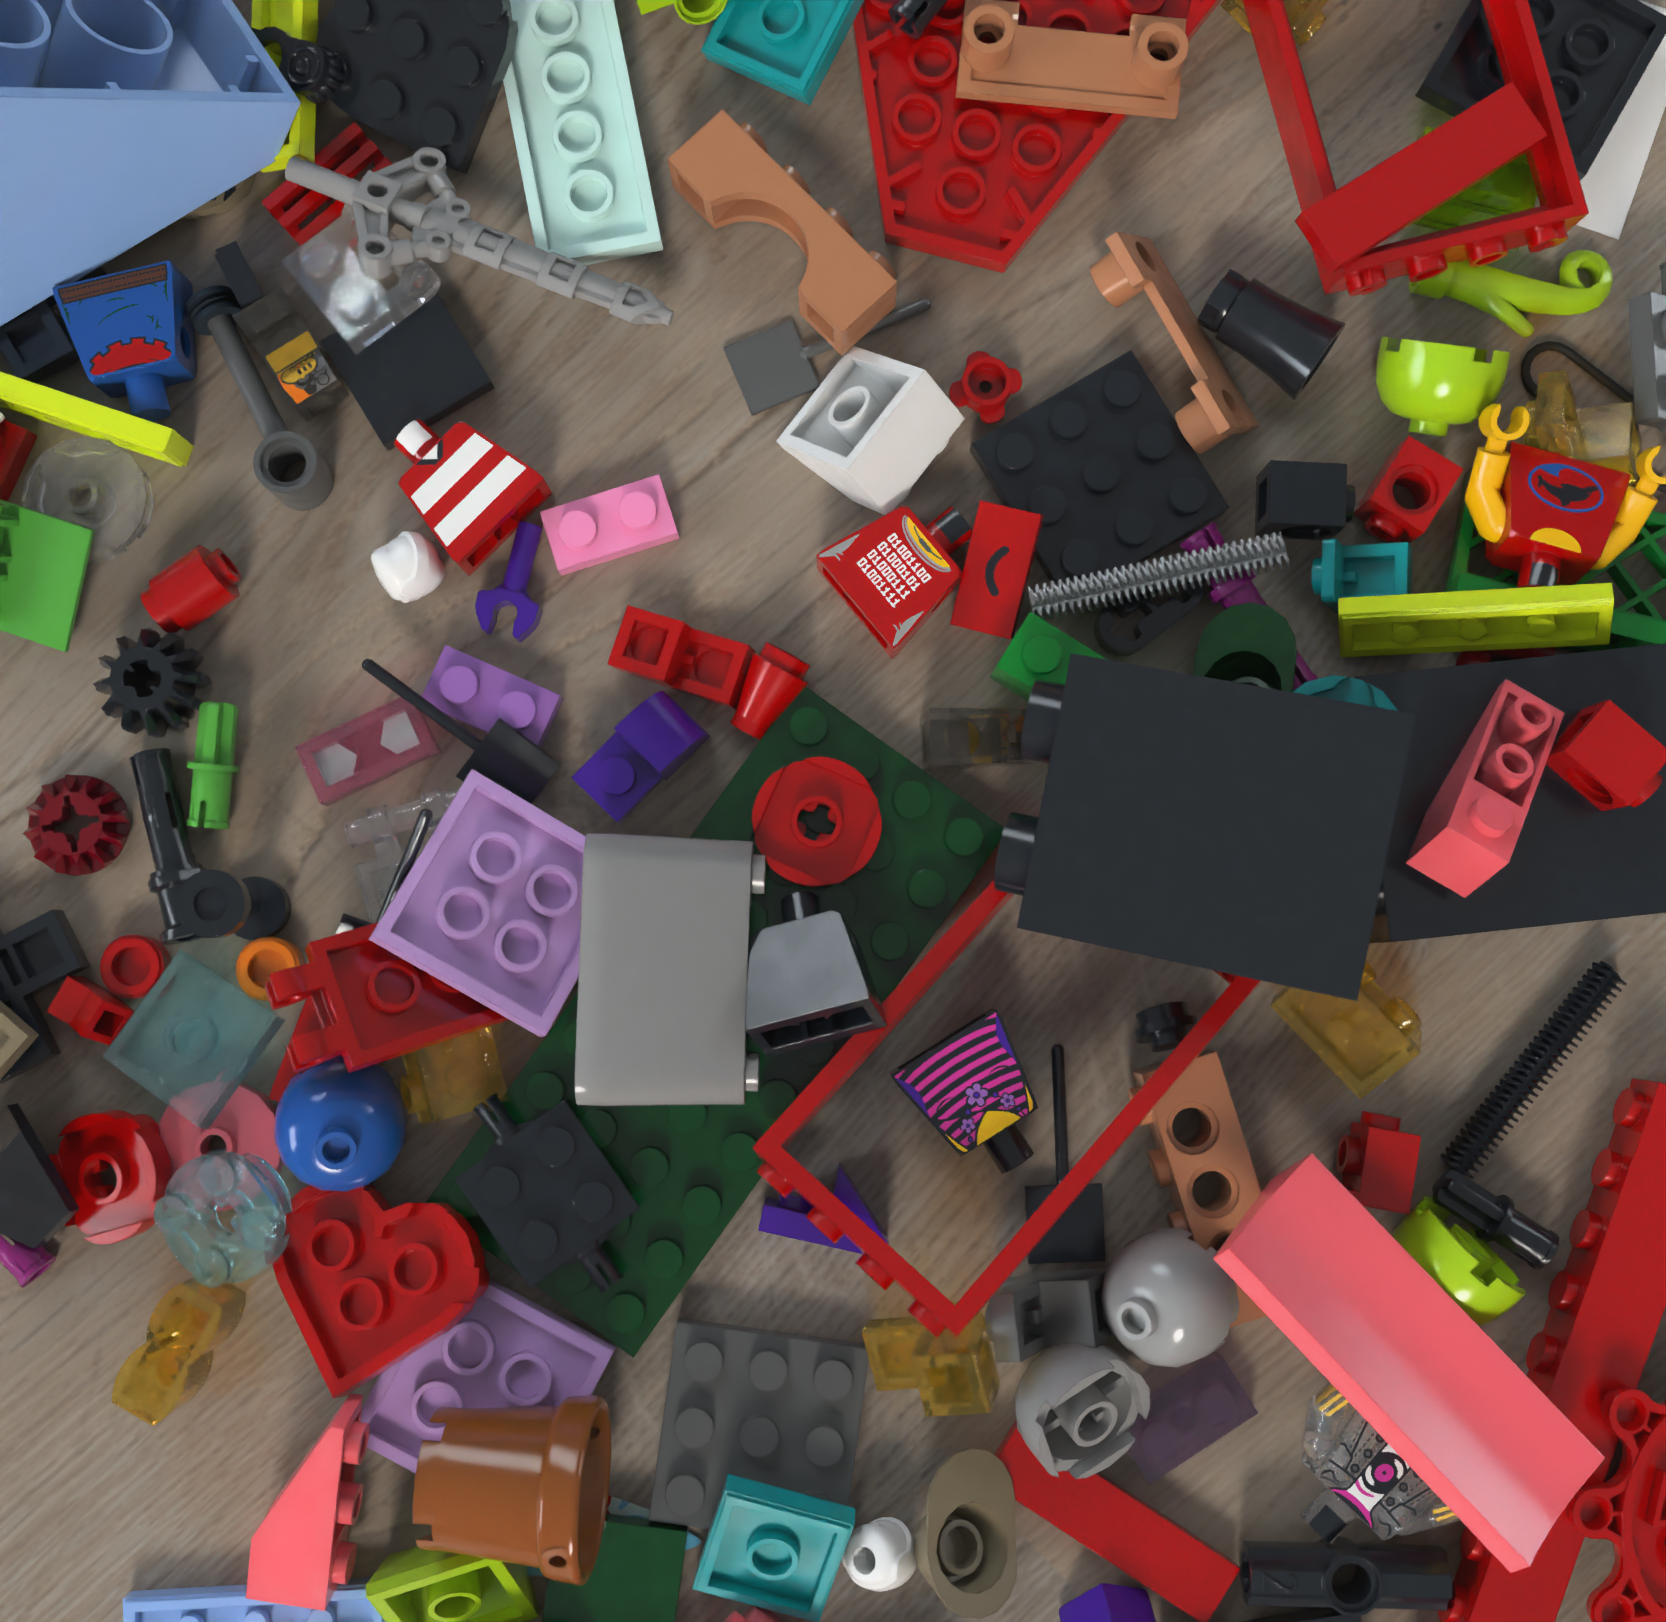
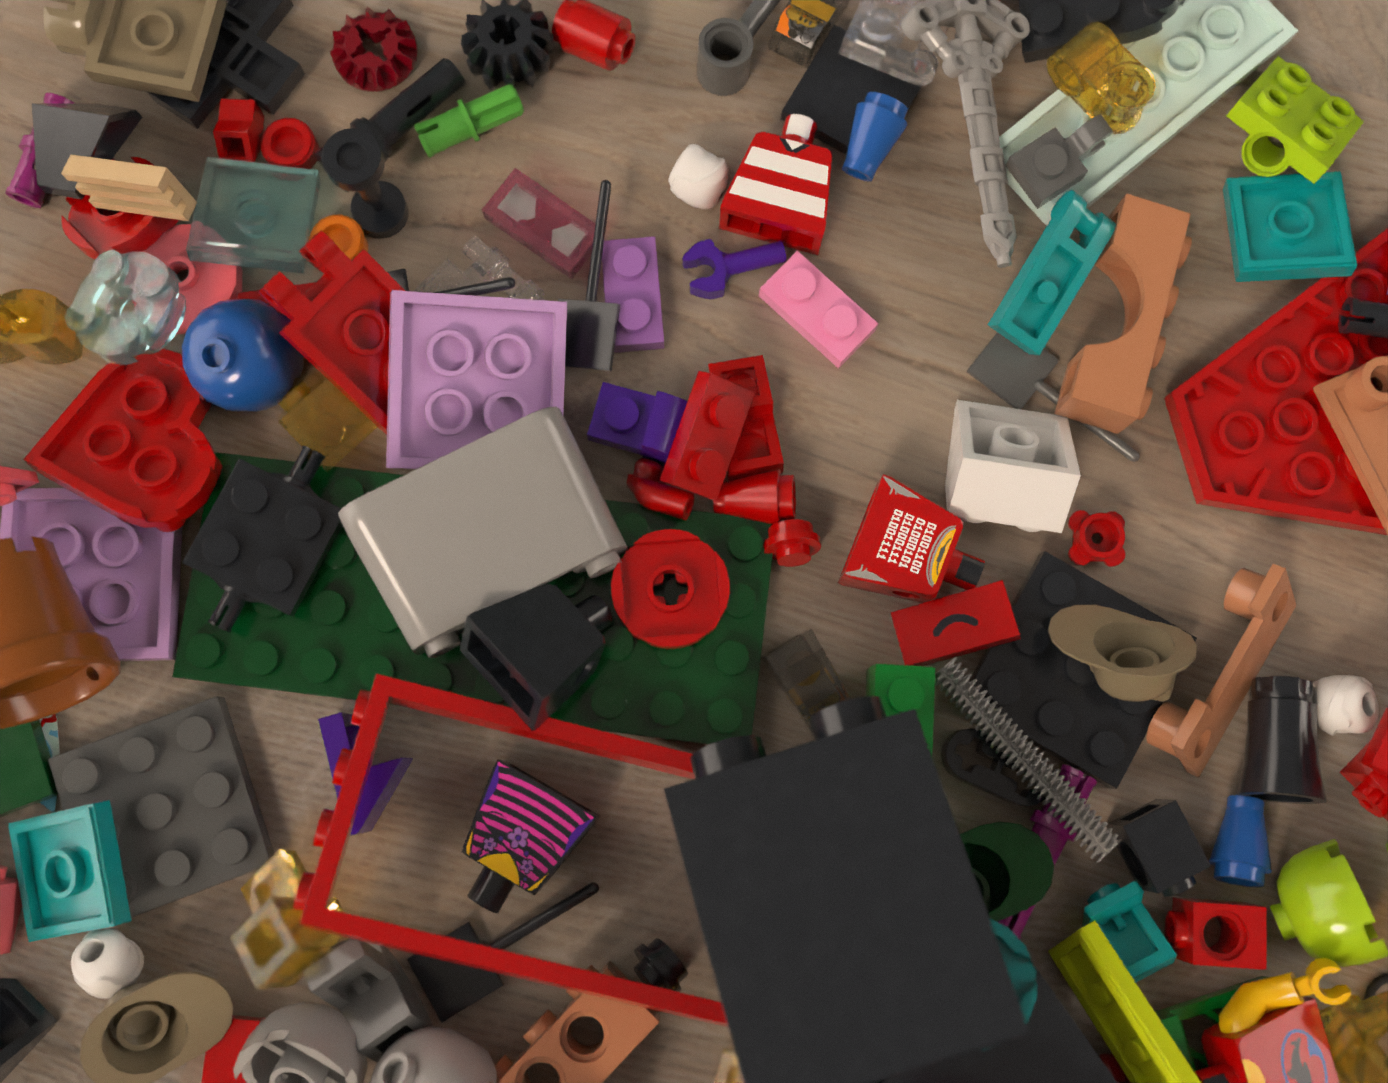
camera: 60 degrees right, 5 degrees down
none -> tan tile [61,155,197,221]
none -> red arm [626,458,695,521]
none -> red plate [660,371,755,501]
none -> red plate [763,519,821,567]
none -> blue cone [842,92,908,182]
none -> teal plate [987,190,1116,355]
none -> dark grey plate [1005,114,1113,209]
none -> clear yellow piece [1046,22,1156,134]
none -> dark tan piece [1048,605,1197,702]
none -> blue cone [1209,795,1272,888]
none -> white piece [1312,675,1379,736]

